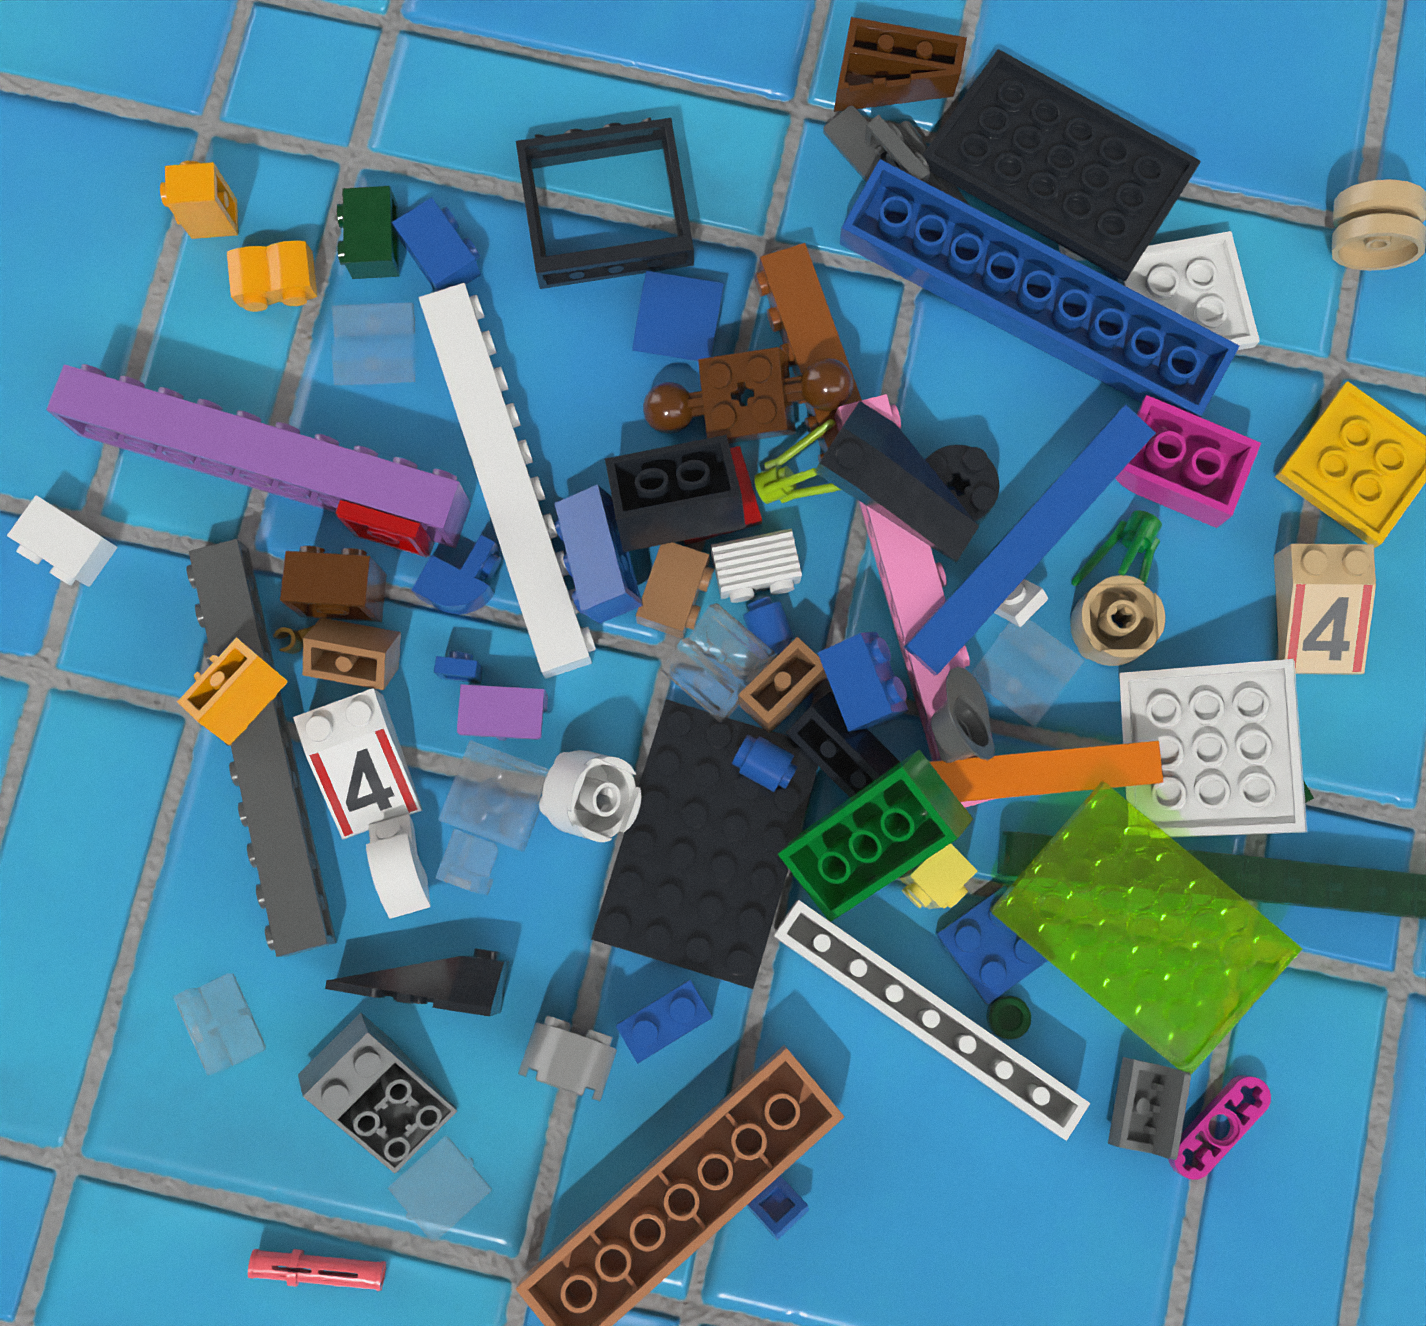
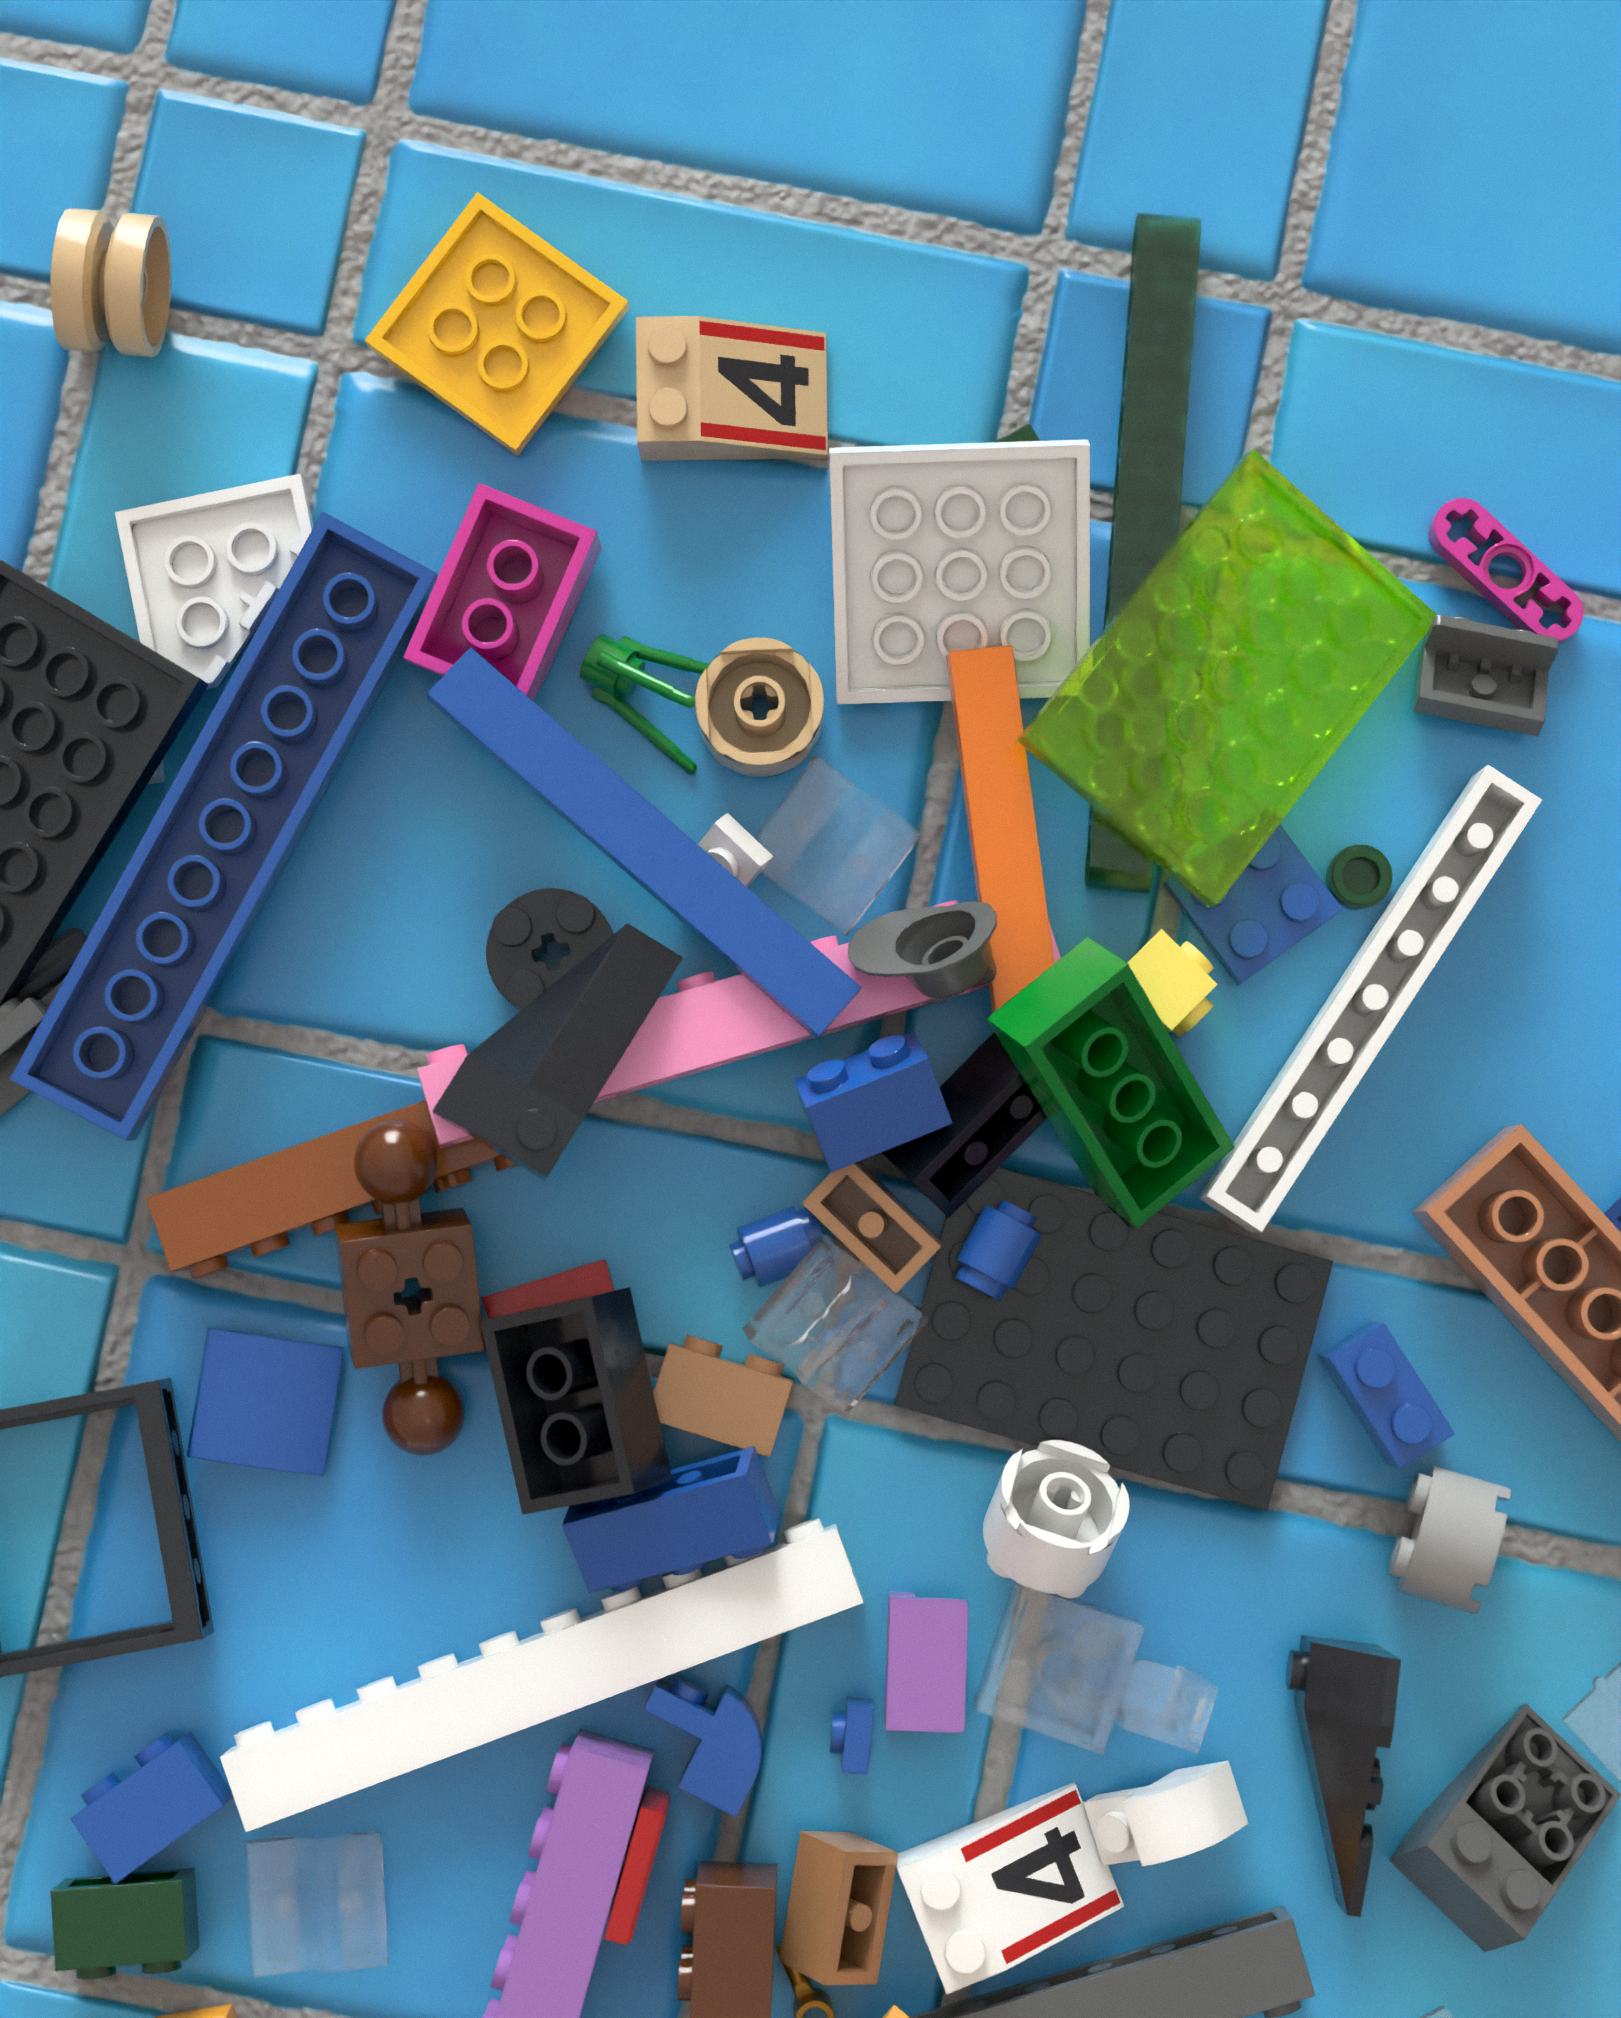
camera: 90 degrees left, 5 degrees up
white brick [711,529,802,603] -> none
lime plant [754,419,841,504] -> none

